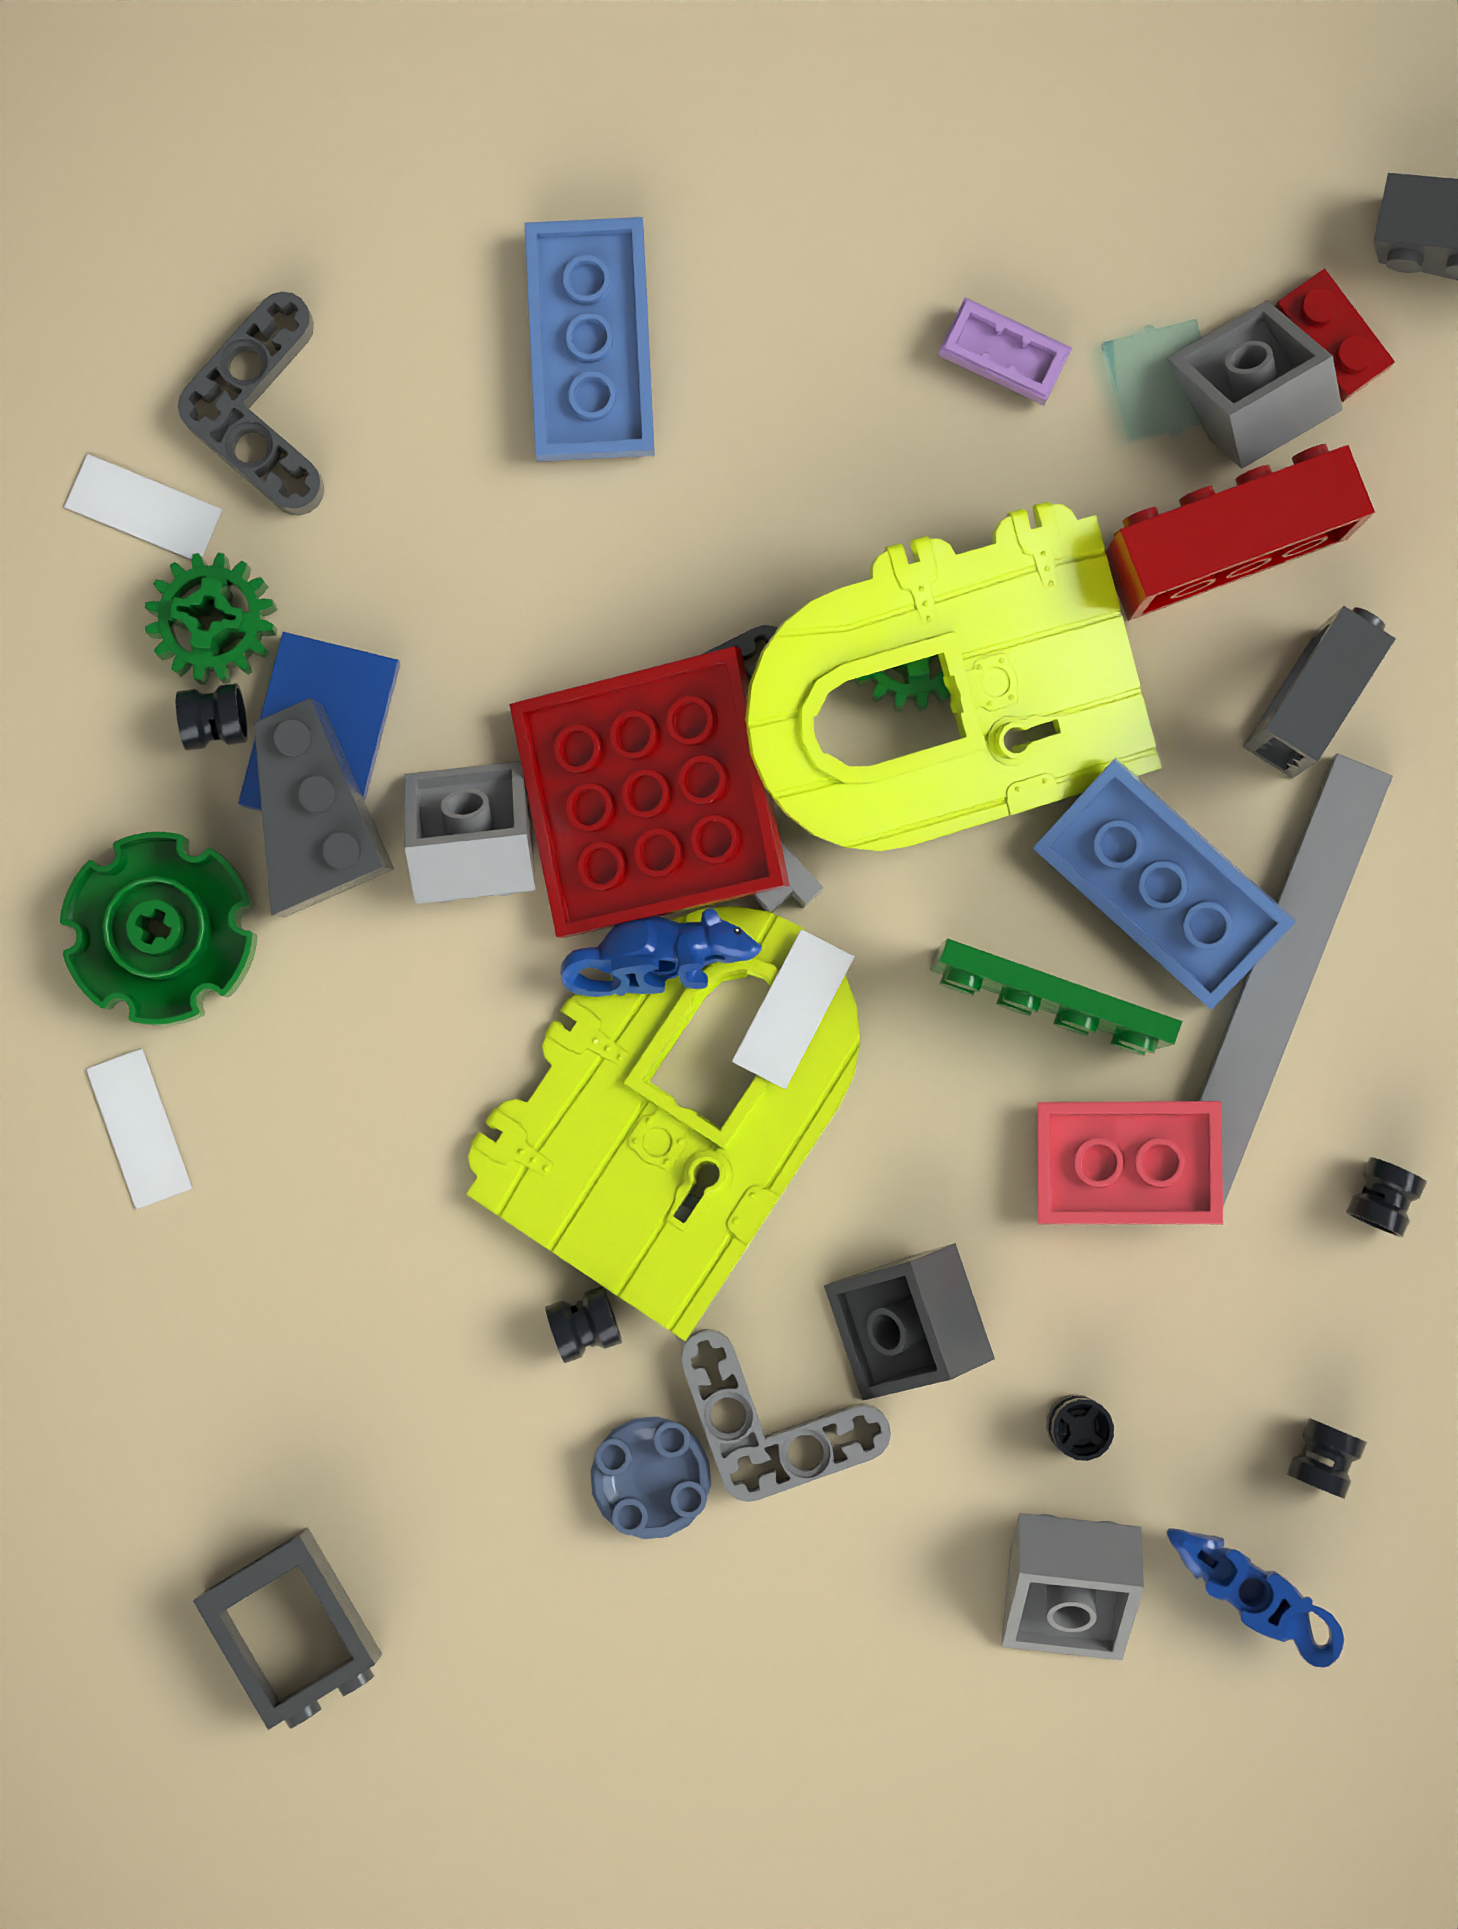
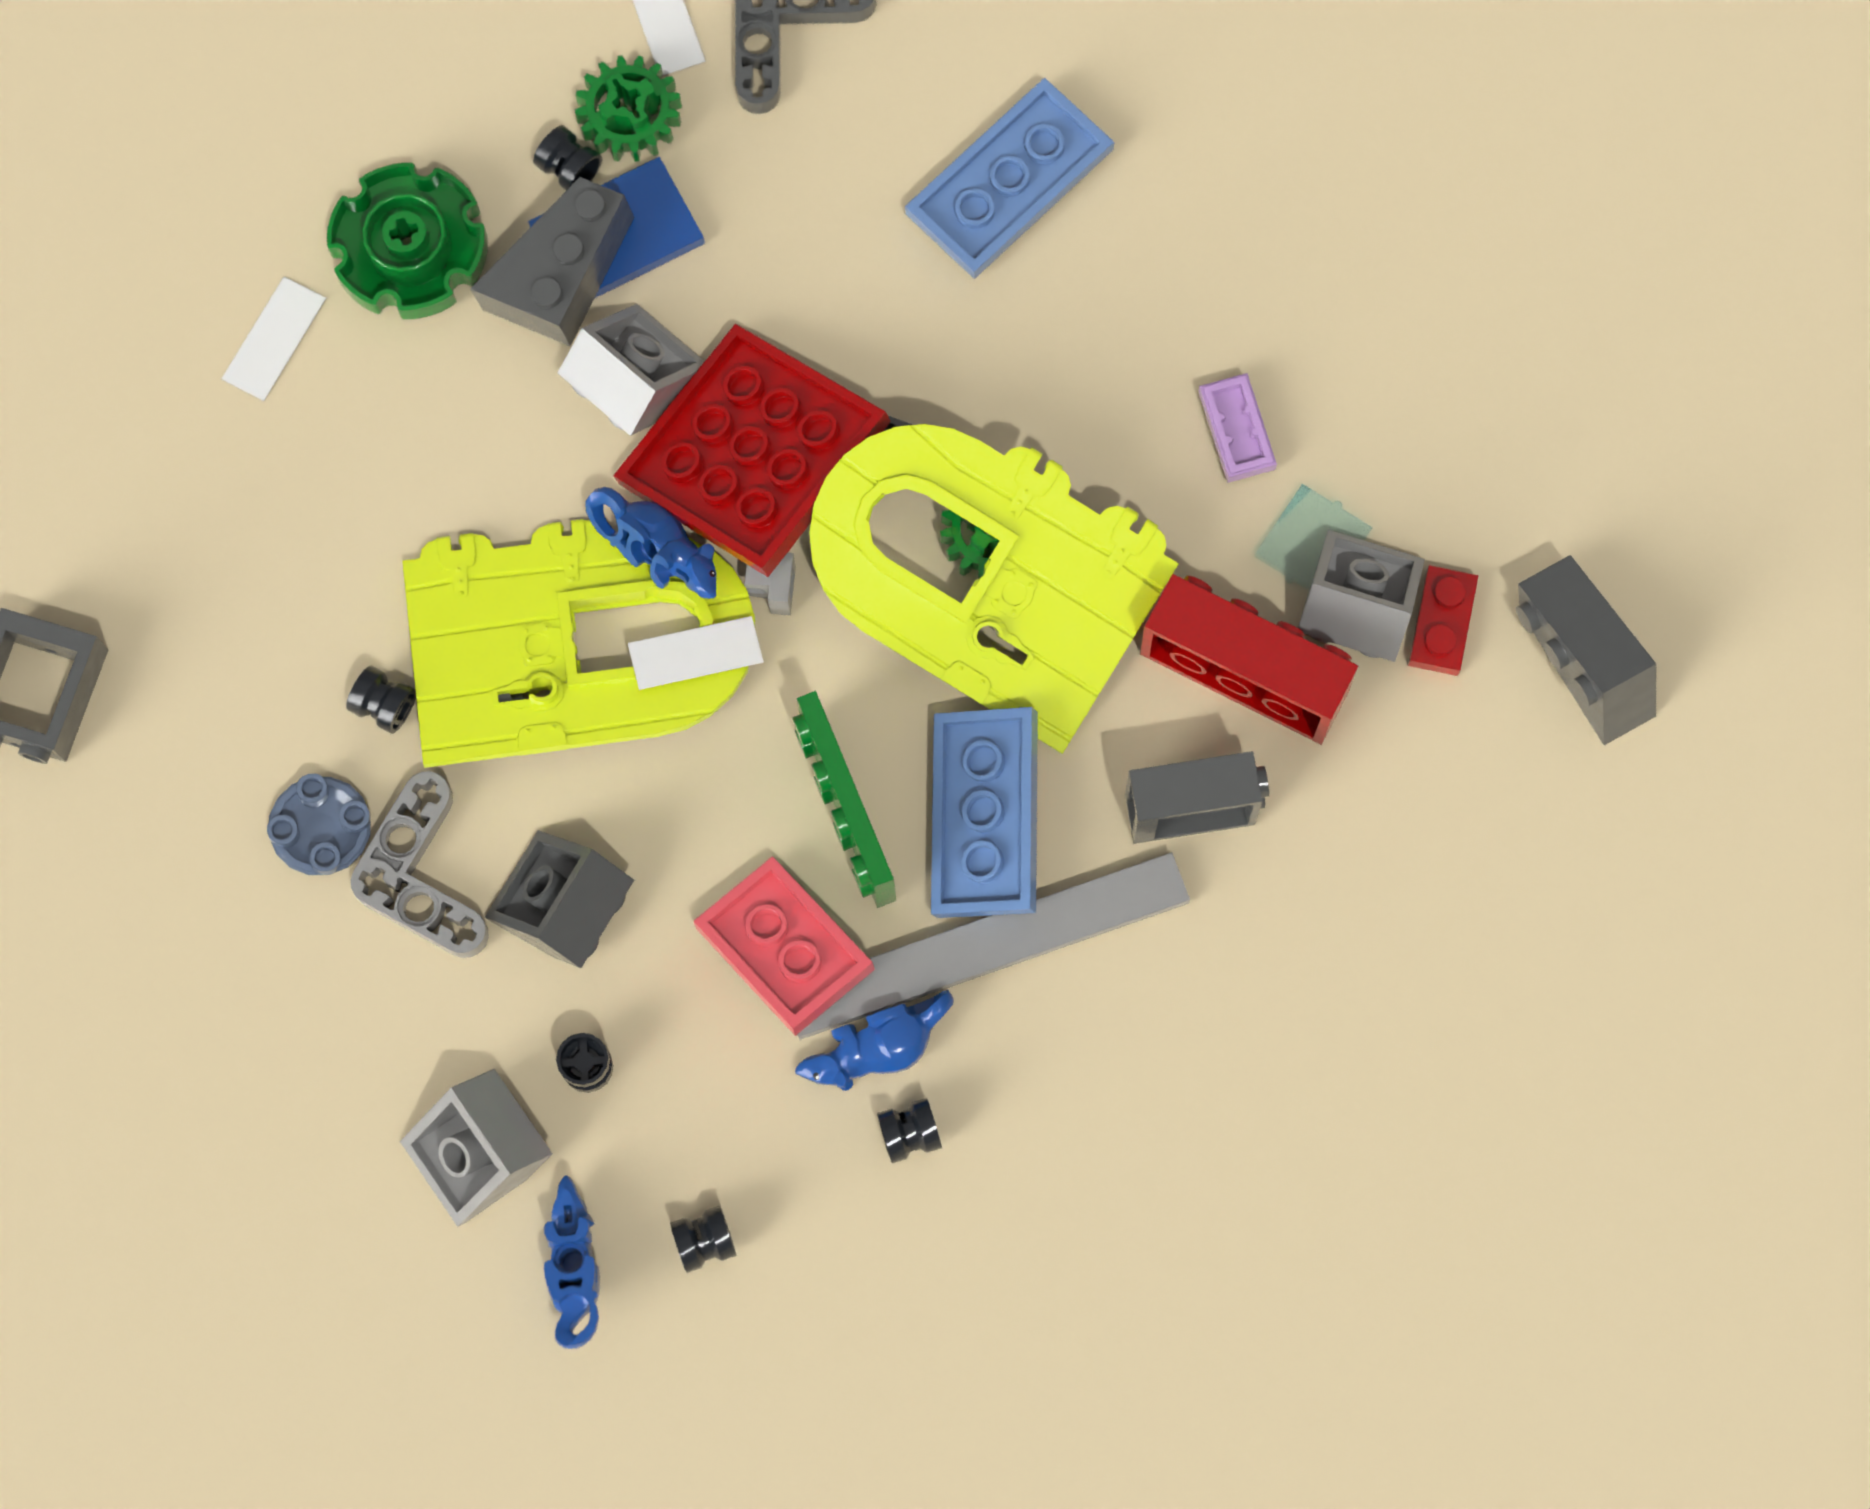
camera: 55 degrees right, 10 degrees down
none -> blue animal [795,989,954,1091]

